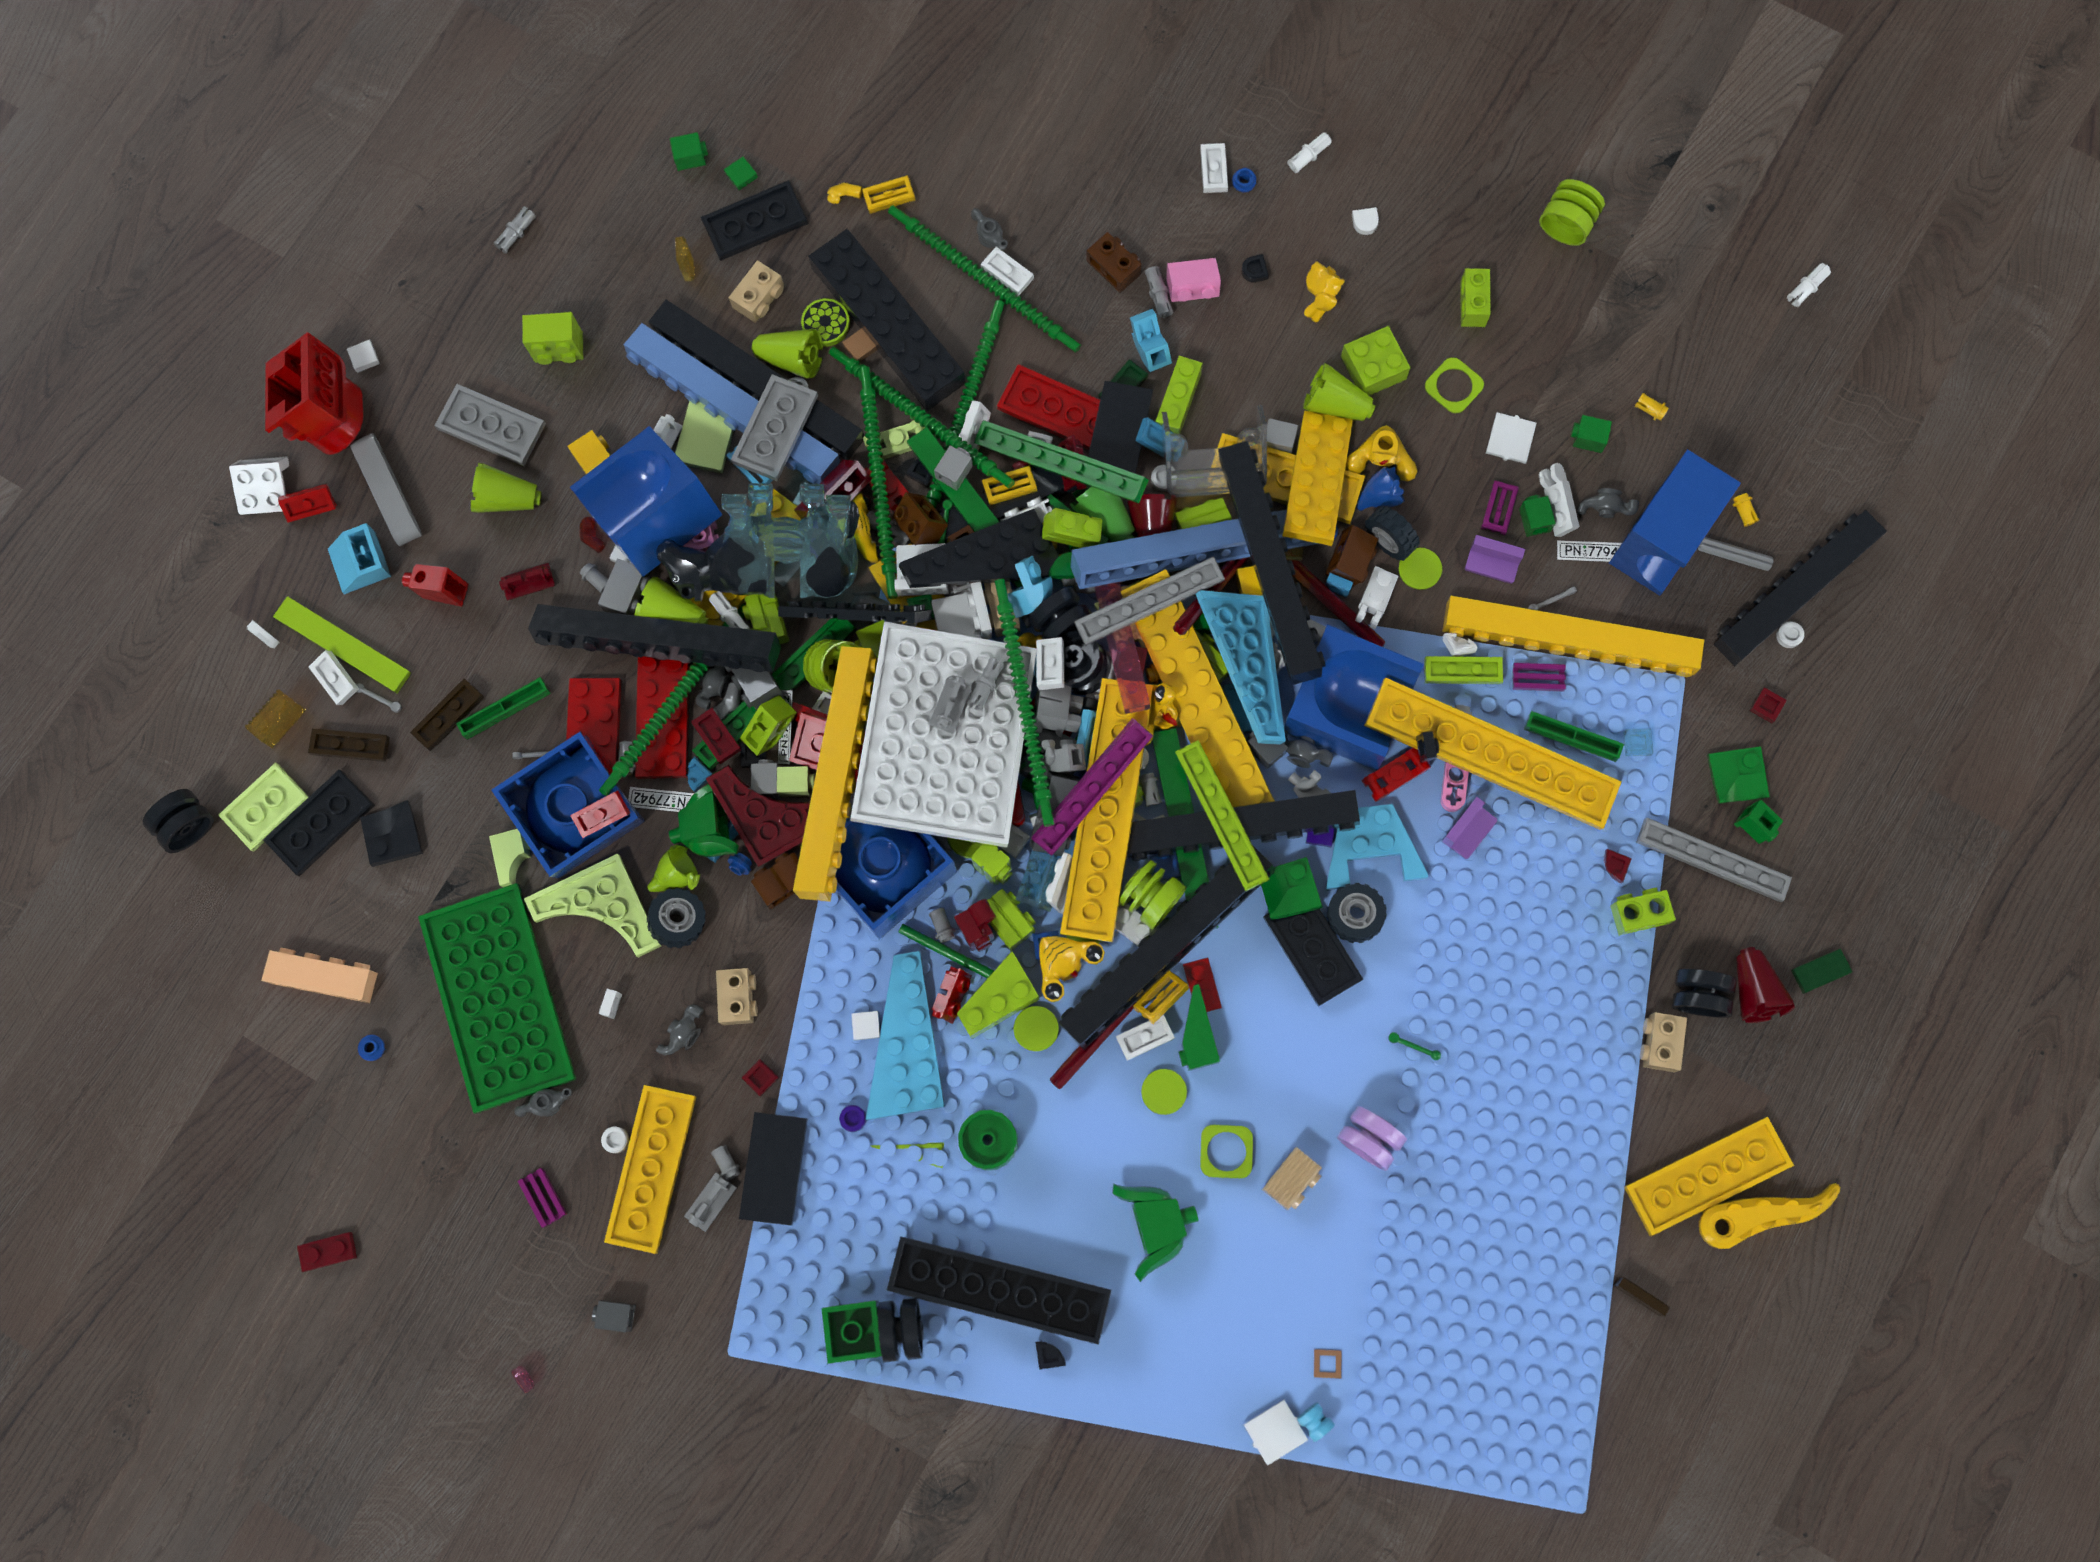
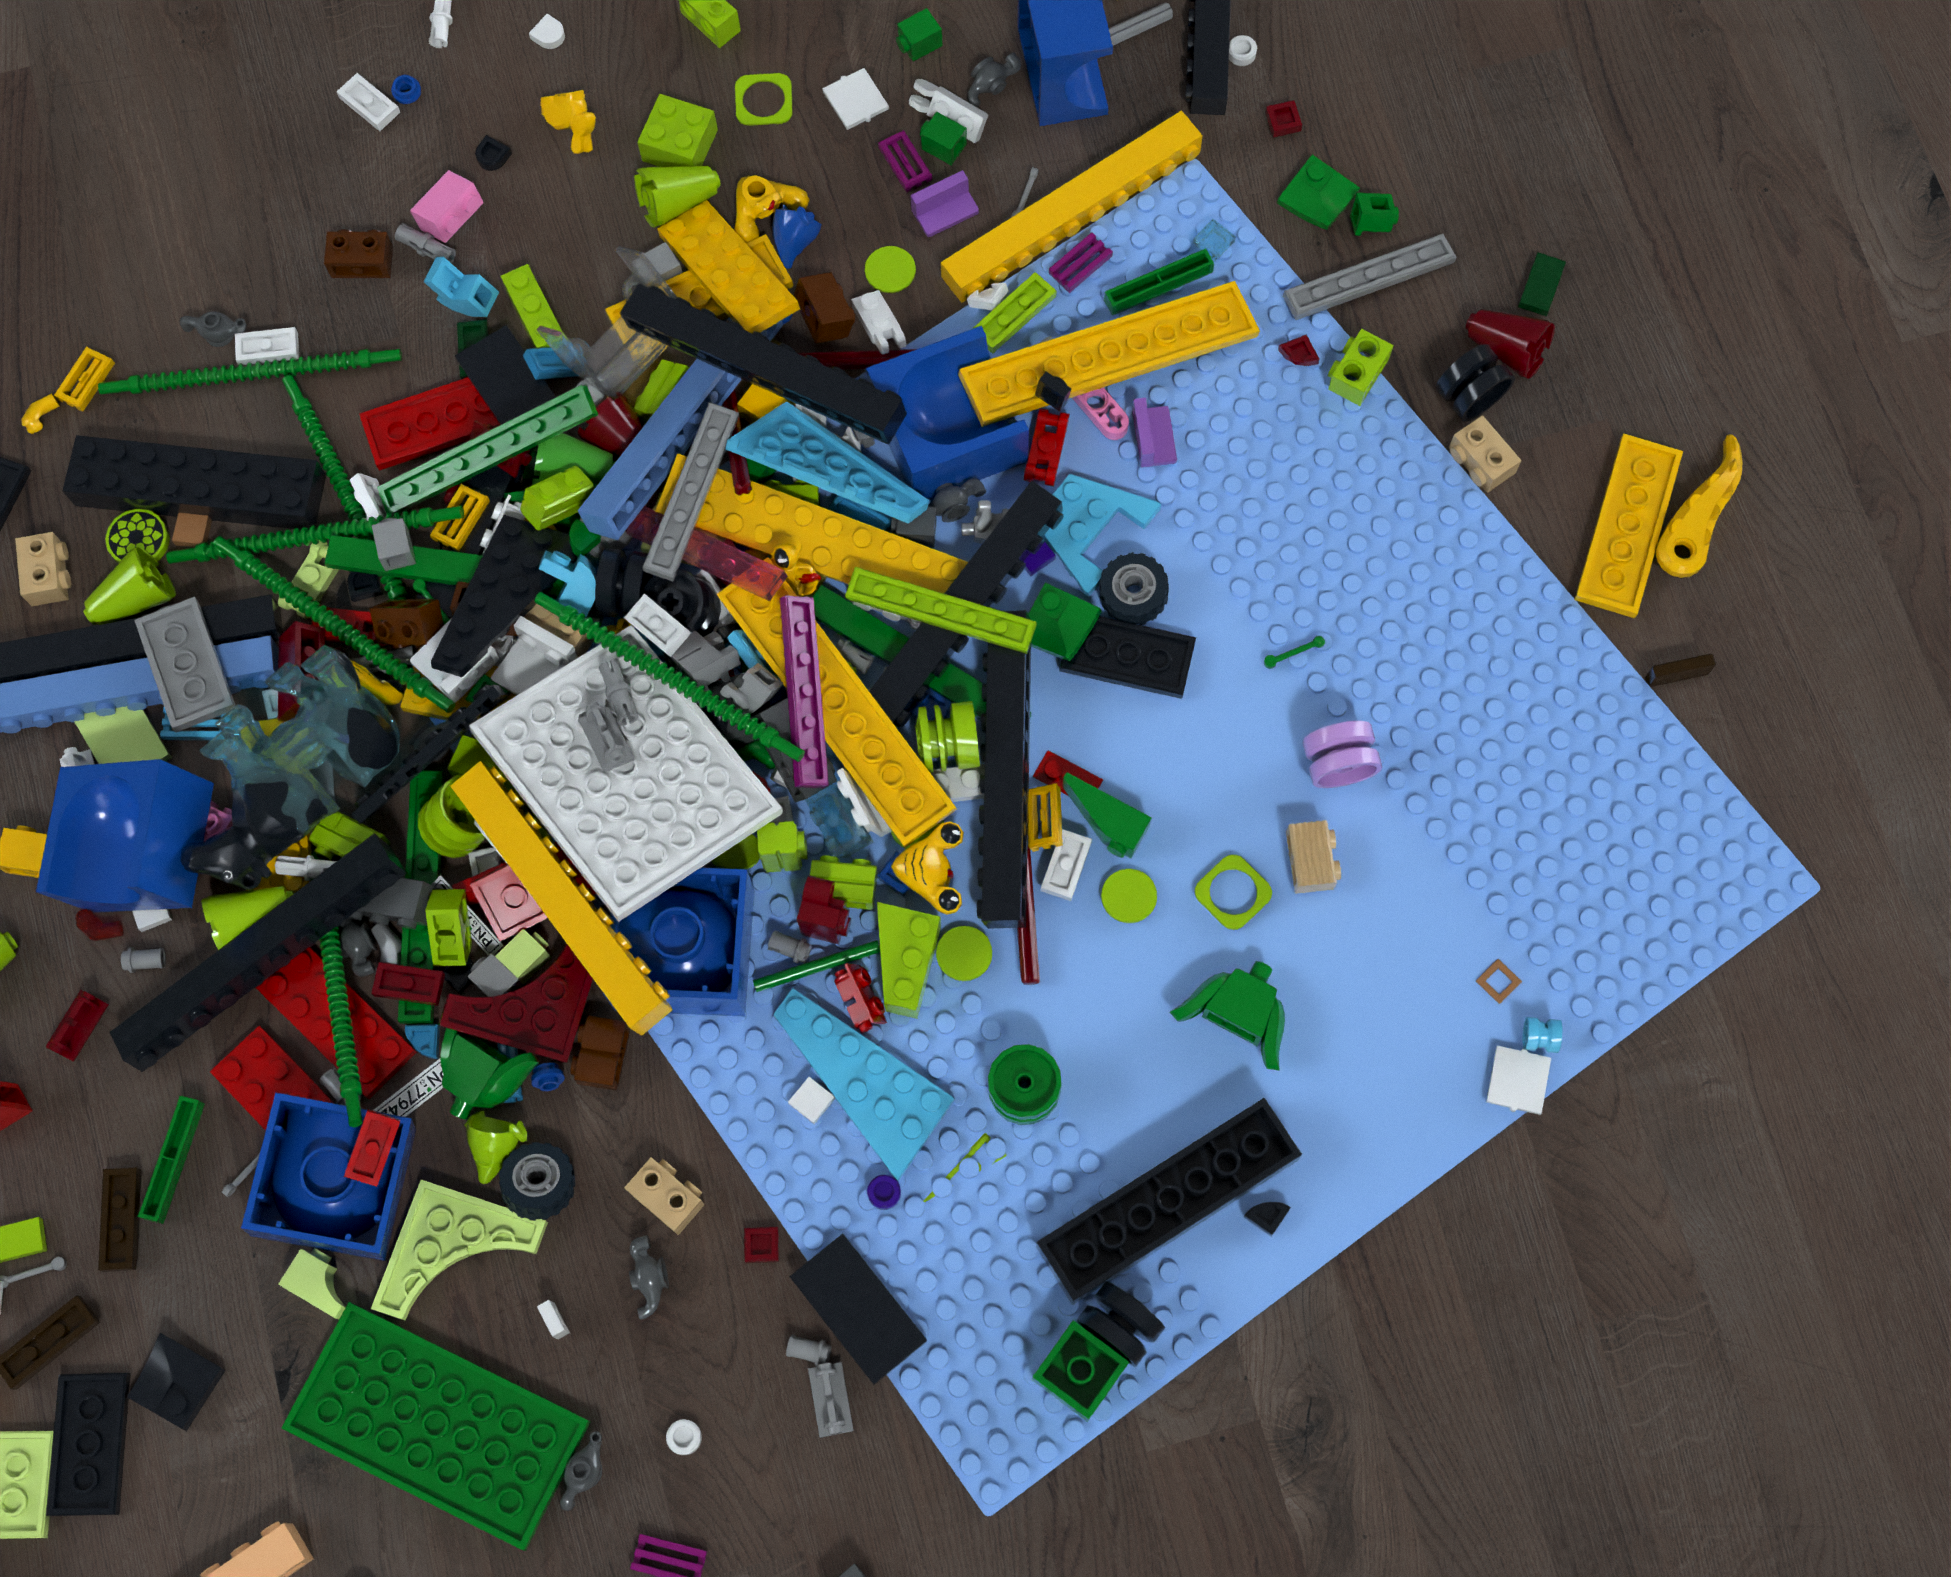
camera: 50 degrees left, 5 degrees down
light grey brick [598,558,650,615] -> none
yellow plate [604,1085,696,1254] -> none
dark azure tile [1325,573,1353,598] -> none
black wheel [1365,506,1420,561] -> none
white sticker [1557,540,1622,562] -> none

